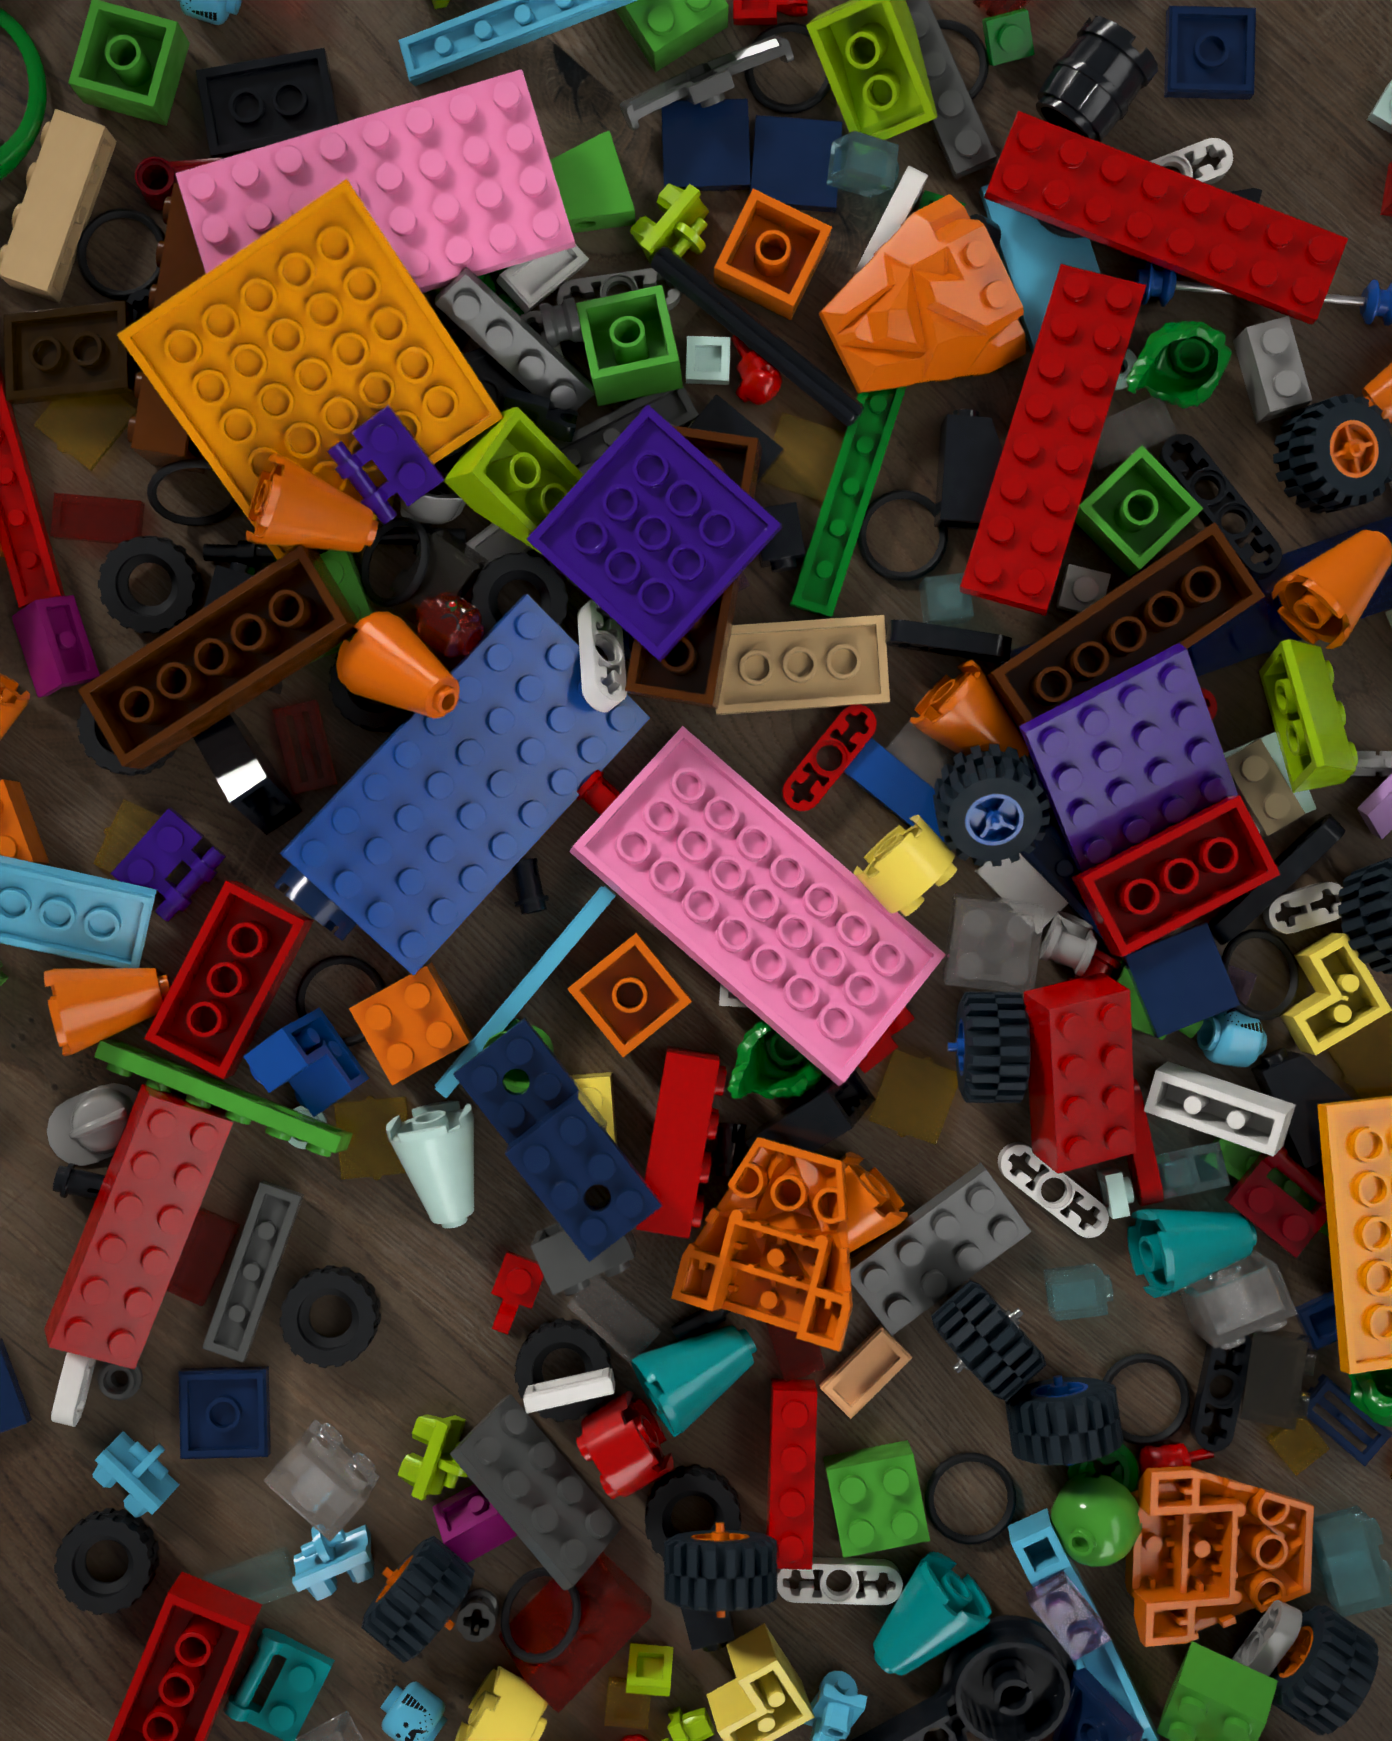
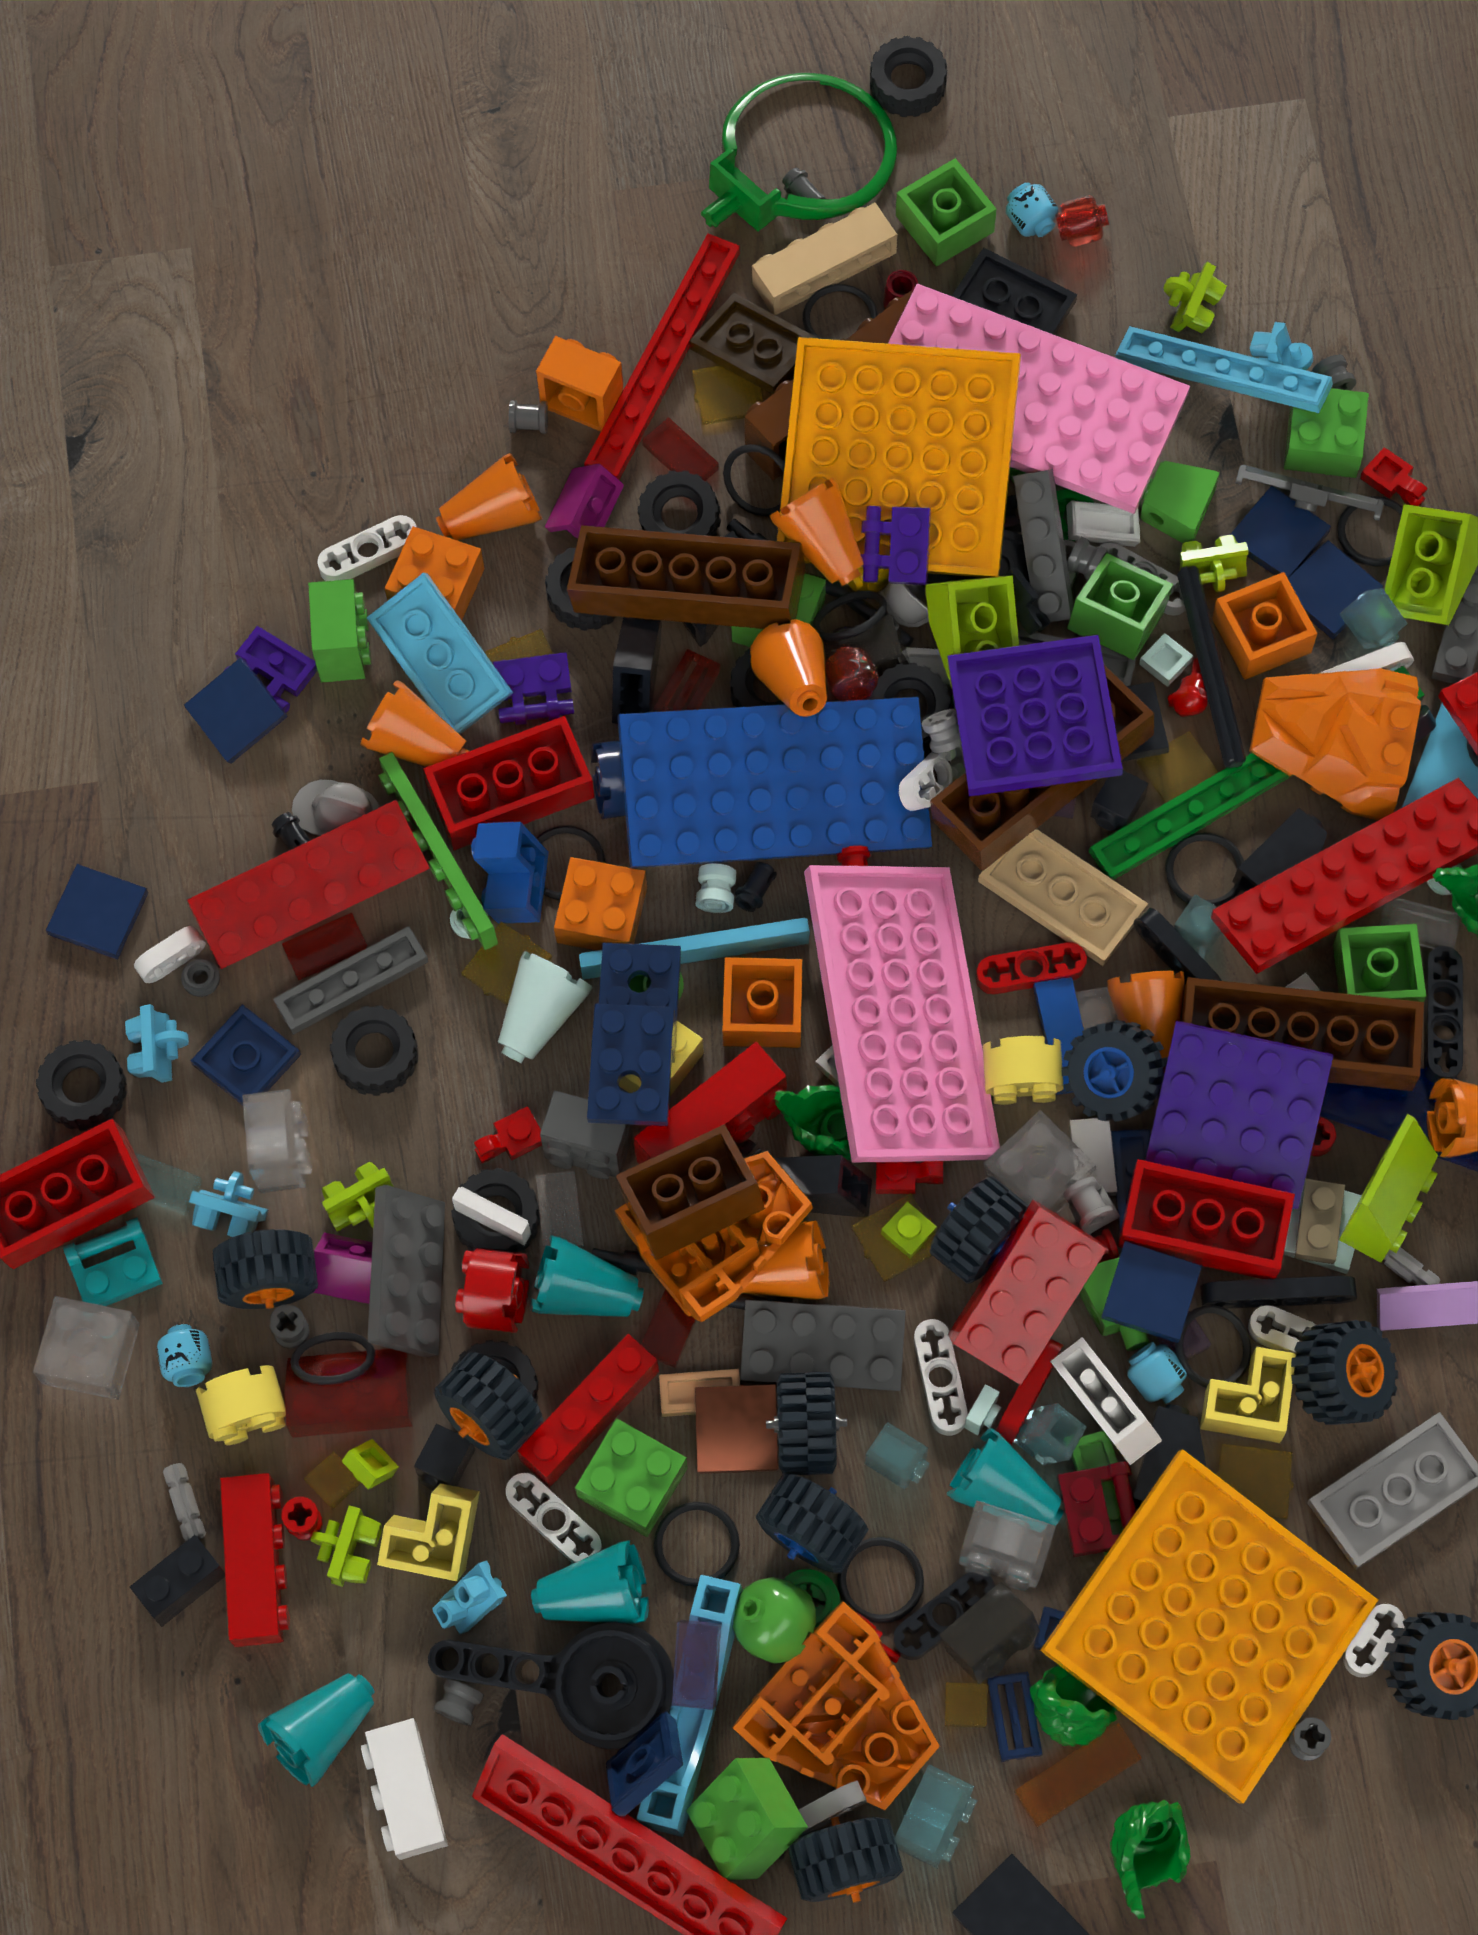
camera: 45 degrees right, 20 degrees down
none -> reddish brown brick [616,1124,765,1260]
none -> light aqua wheel [695,863,736,913]
none -> copper slope [695,1385,778,1474]
none -> lime plate [881,1201,937,1259]
none -> light grey wheel [921,709,961,753]

